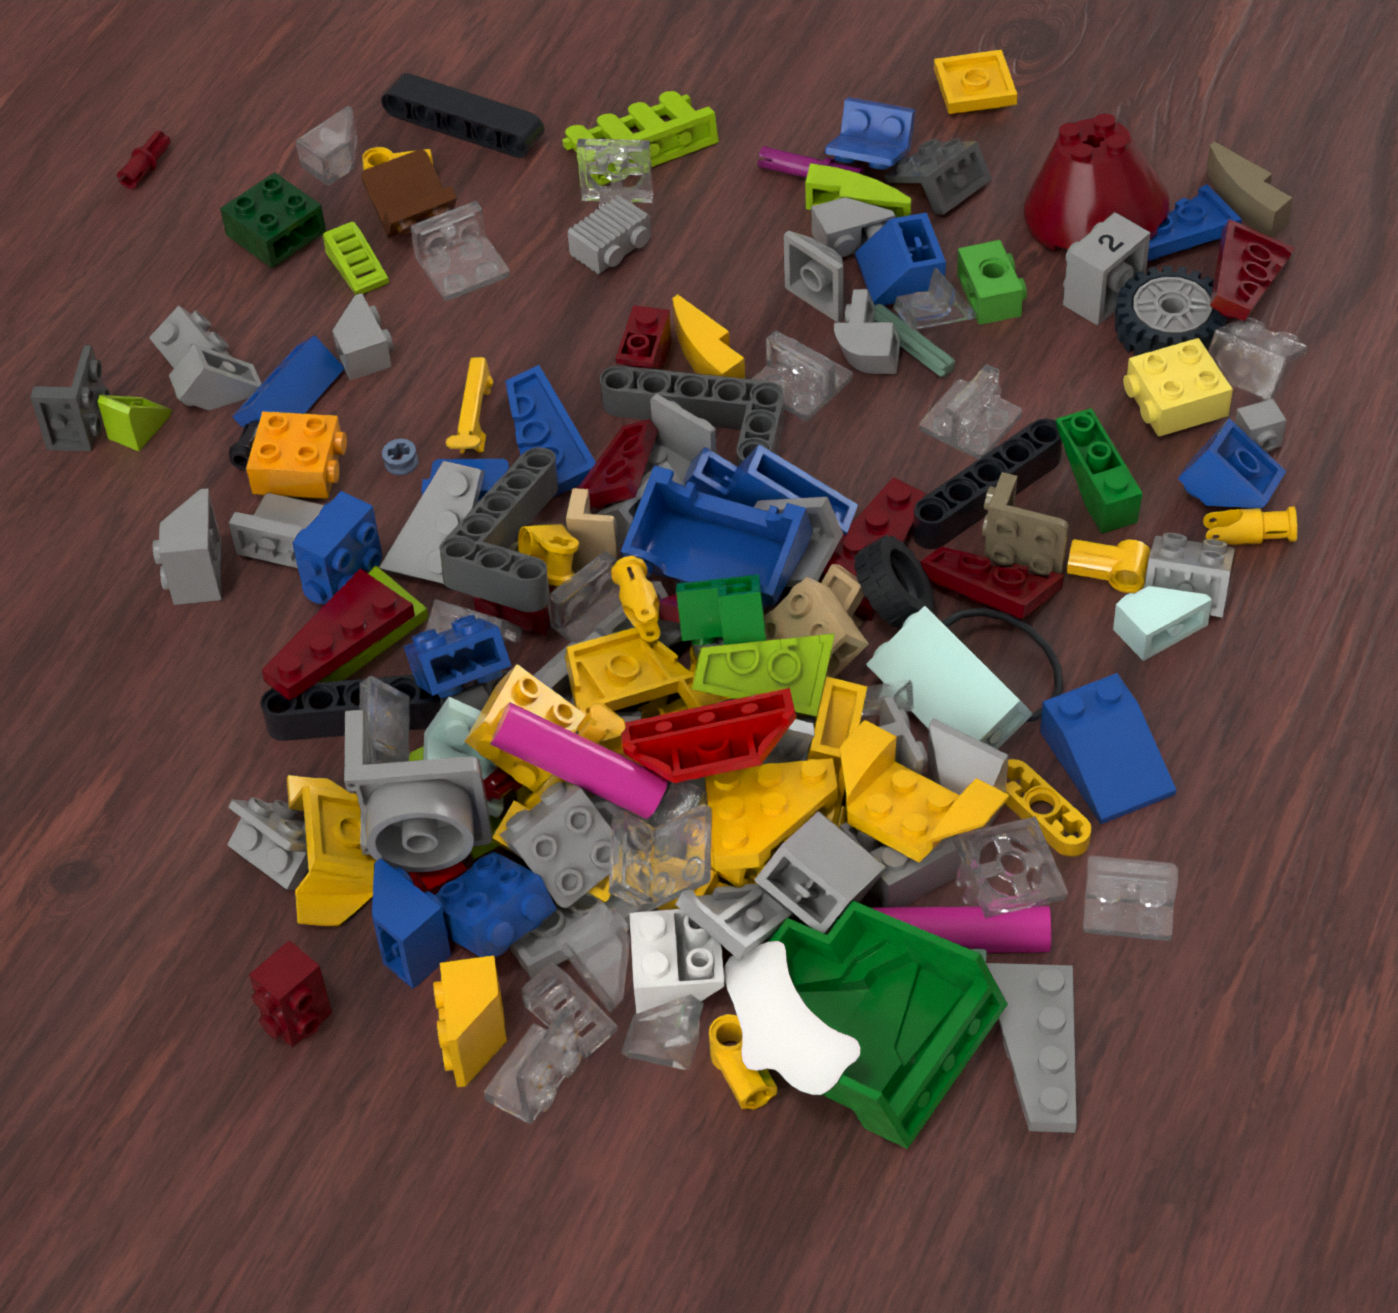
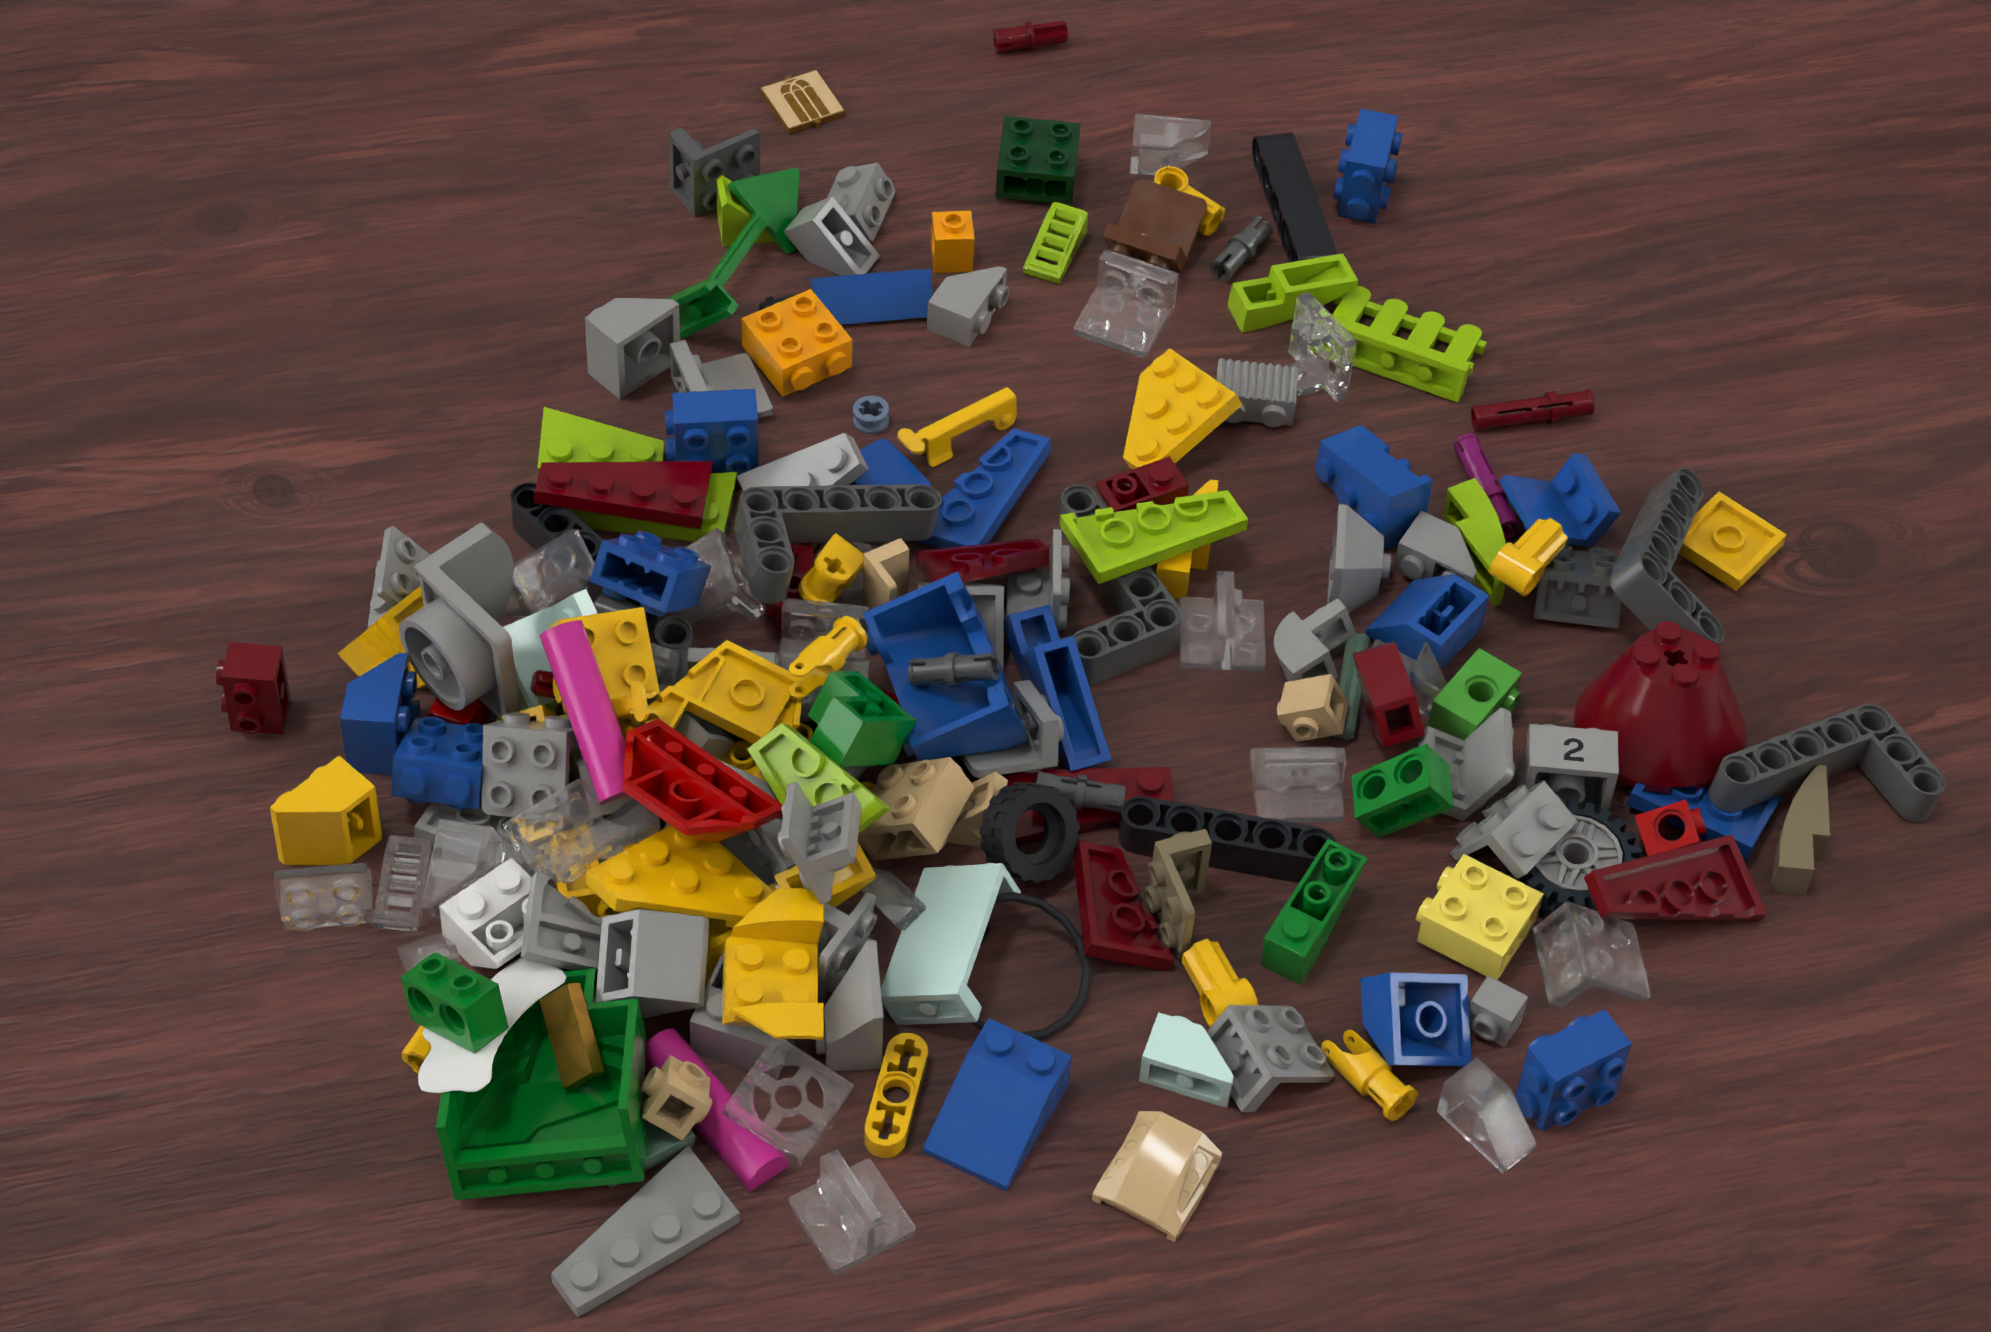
camera: 45 degrees right, 0 degrees up
none -> green brick [400,952,509,1053]
none -> lime wing [537,407,665,475]
none -> pearl gold tile [539,983,605,1089]
none -> tan brick [641,1055,712,1141]
none -> green piece [667,168,799,340]
none -> piece [760,69,846,135]
none -> light grey bracket [778,782,862,905]
none -> dark grey pin [908,652,1000,687]
none -> light orange brick [931,211,975,273]
none -> dark grey pin [1036,771,1126,814]
none -> lime wing [1059,490,1248,584]
none -> tan slope [1092,1111,1222,1243]
none -> yellow plate [1123,348,1242,470]
none -> dark grey pin [1210,216,1273,281]
none -> lime slope [1227,254,1358,333]
none -> tan brick [1277,674,1349,742]
none -> blue wedge [1315,425,1433,550]
none -> blue brick [1333,109,1403,224]
none -> green brick [1352,744,1454,839]
none -> dark red slope [1353,642,1425,747]
none -> light grey bracket [1418,708,1515,821]
none -> clear slope [1437,1057,1536,1174]
none -> light grey bracket [1450,781,1578,879]
none -> dark red pin [1470,389,1595,431]
none -> yellow piece [1488,518,1568,597]
none -> blue brick [1515,1009,1632,1132]
none -> dark grey beam [1609,467,1725,645]
none -> red brick [1635,799,1707,856]
none -> dark grey beam [1708,704,1946,823]

